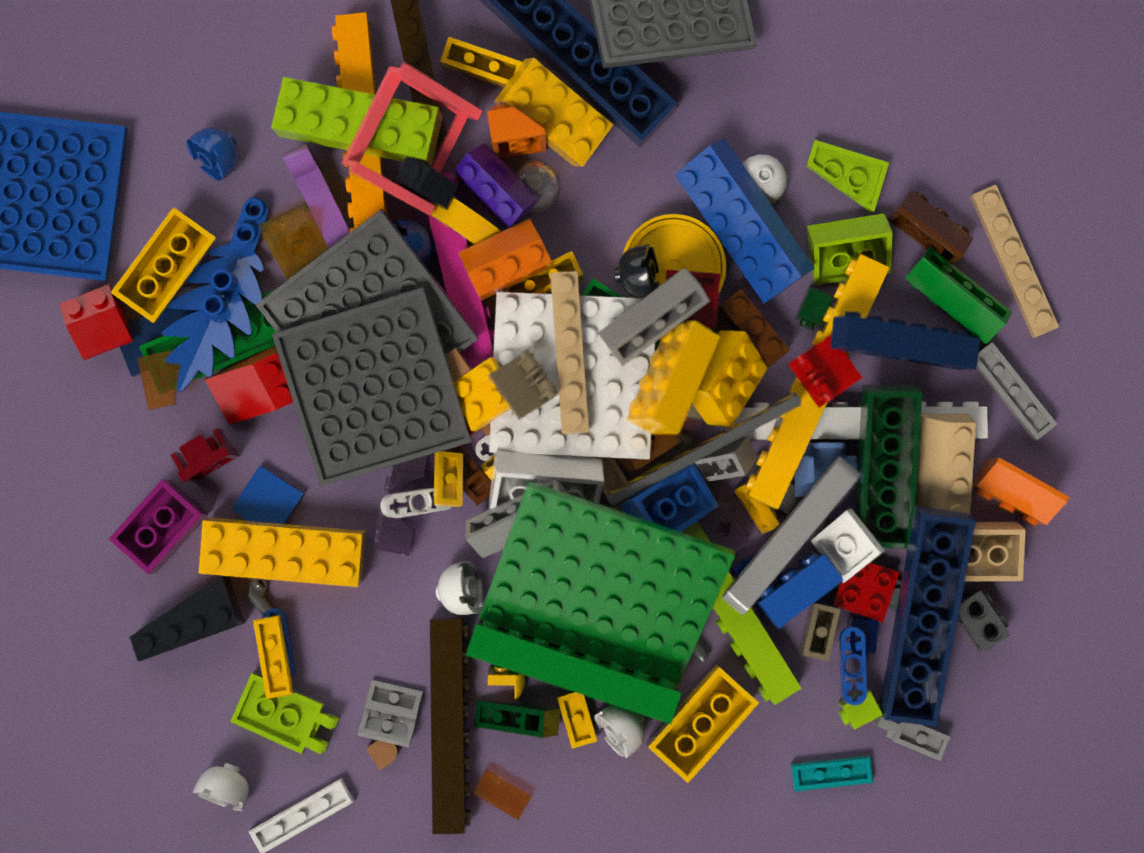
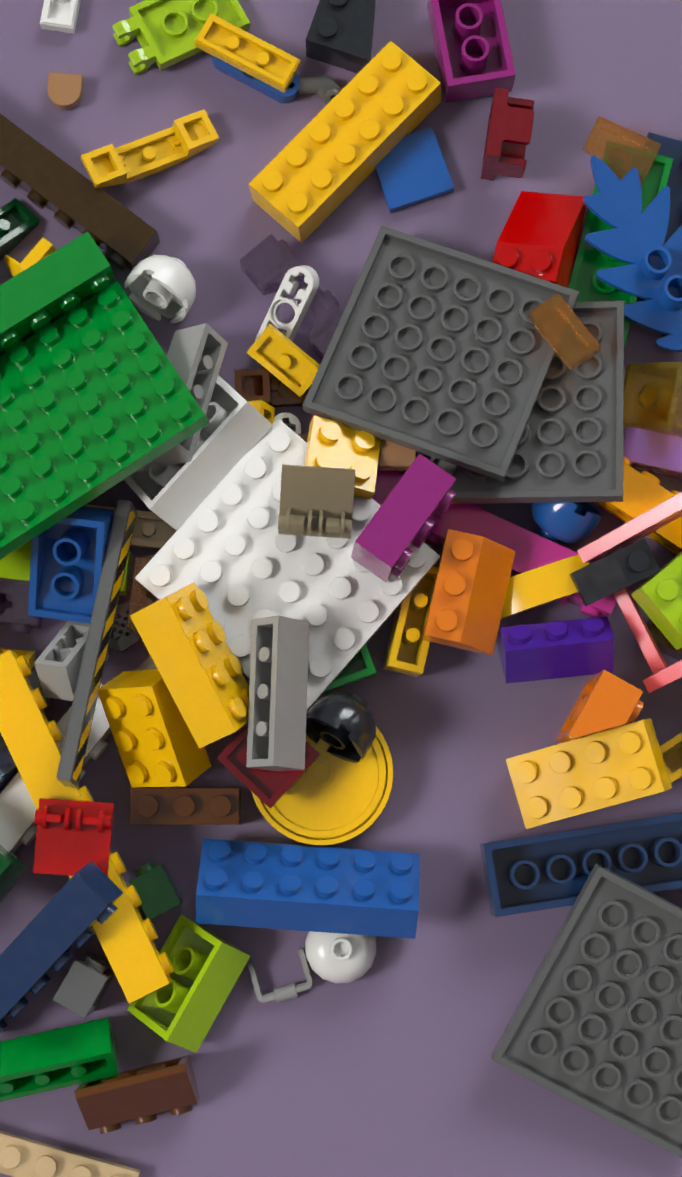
camera: 130 degrees right, 5 degrees down
light grey slope [358,680,423,748] -> none
clear cylinder [514,160,561,213] -> none
tan plate [550,271,589,434] -> none
lime wing [806,140,889,214] -> none
none -> dark grey brick [53,953,115,1019]
none -> yellow slope [81,109,219,188]
none -> light grey piece [248,947,313,1003]
none -> magenta brick [351,453,456,582]
none -> clear orange tile [529,293,601,370]

